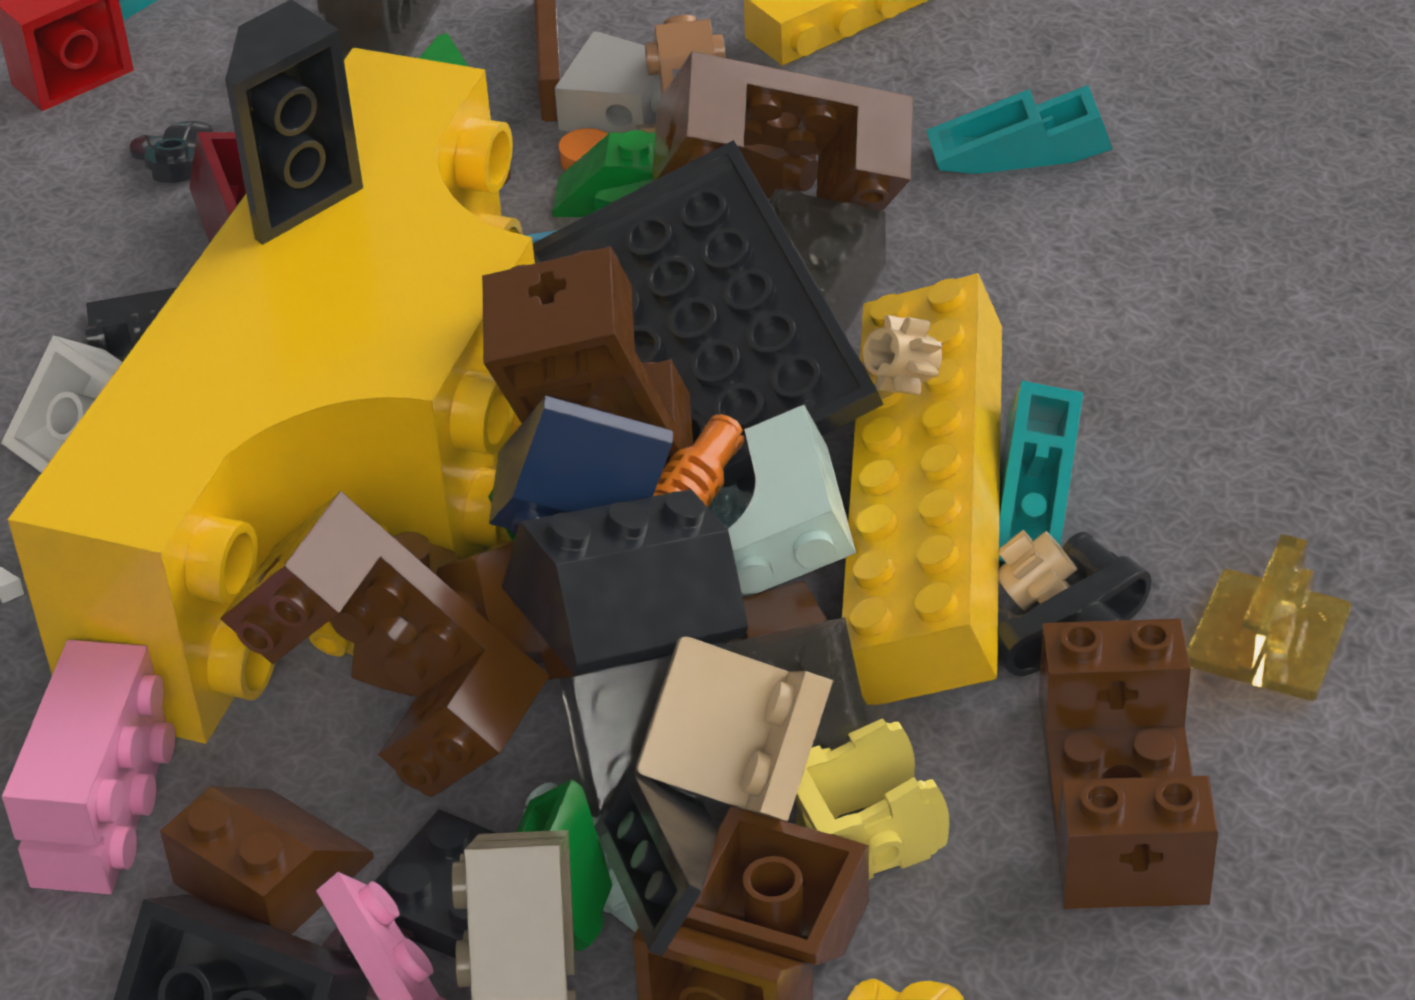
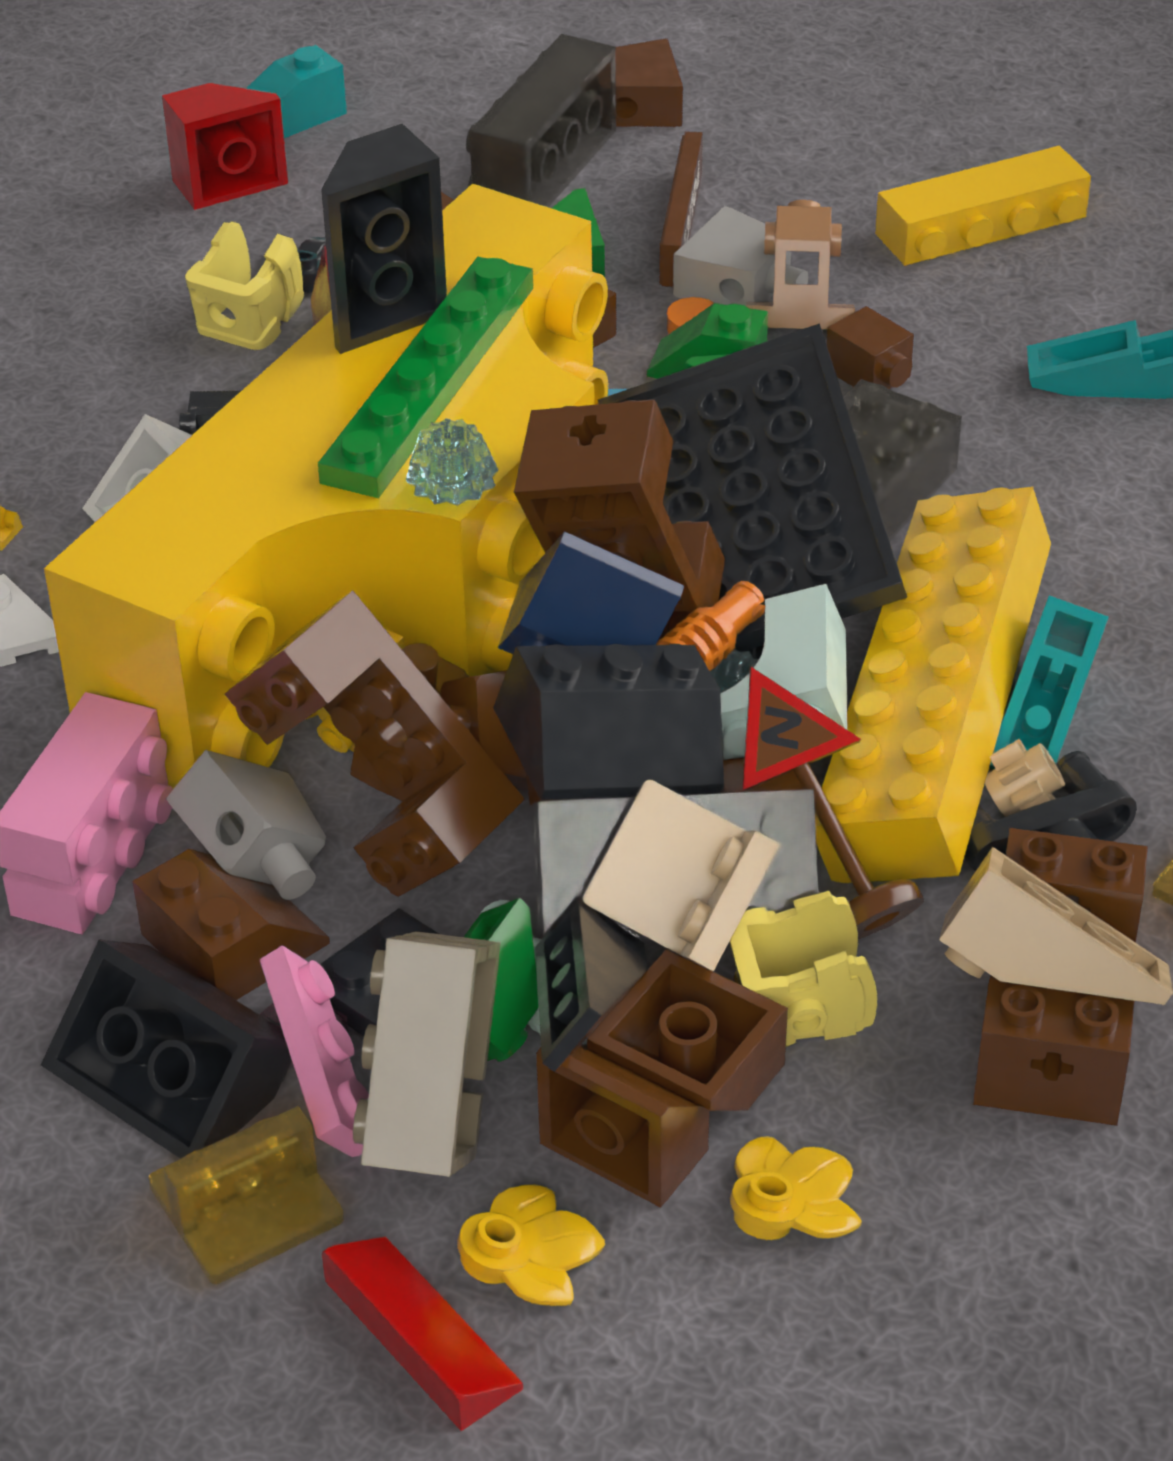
camera: 10 degrees right, 0 degrees up
reddish brown plate [652,51,913,228] -> none
tan gear [863,315,943,395] -> none
none -> light grey torso [166,750,326,900]
none -> light yellow piece [185,222,304,350]
none -> green plate [318,256,534,498]
none -> clear light blue piece [405,418,498,506]
none -> reddish brown piece [742,667,924,940]
none -> tan slope [939,847,1173,1005]

